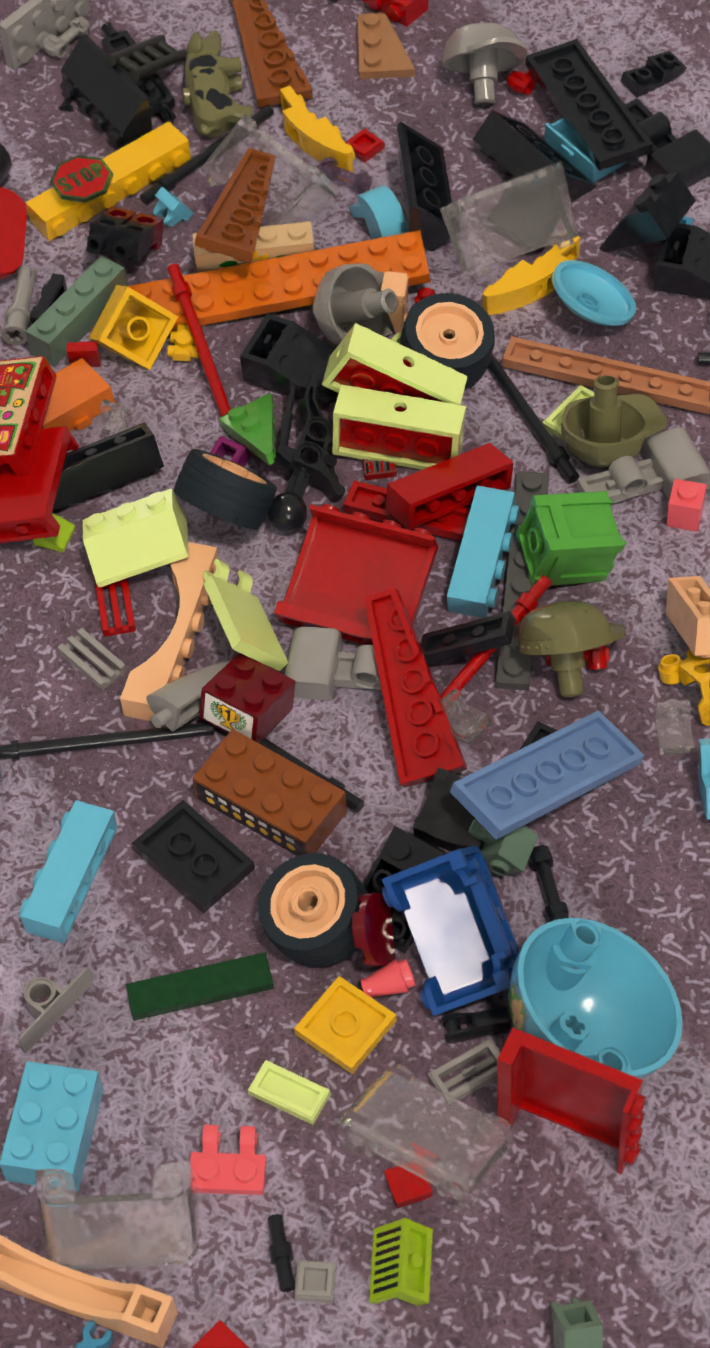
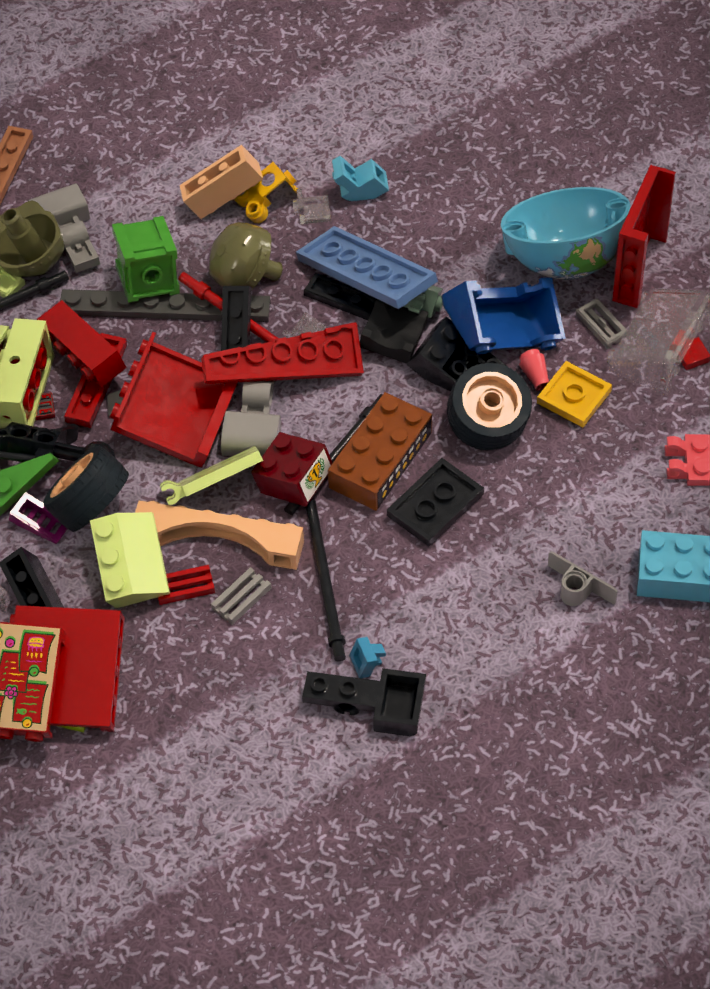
camera: 95 degrees left, 0 degrees up
medium azure brick [19,800,118,944] -> none
dark green tile [126,952,274,1021] -> none
light grey piece [146,658,233,732] -> none
yellowish green tile [248,1060,331,1125] -> none
dark red tile [352,893,395,966] -> none
black bar [441,1007,510,1044] -> none
medium azure brick [447,486,520,618] -> none
black bar [529,845,569,922] -> none
coral brick [667,479,707,532] -> none

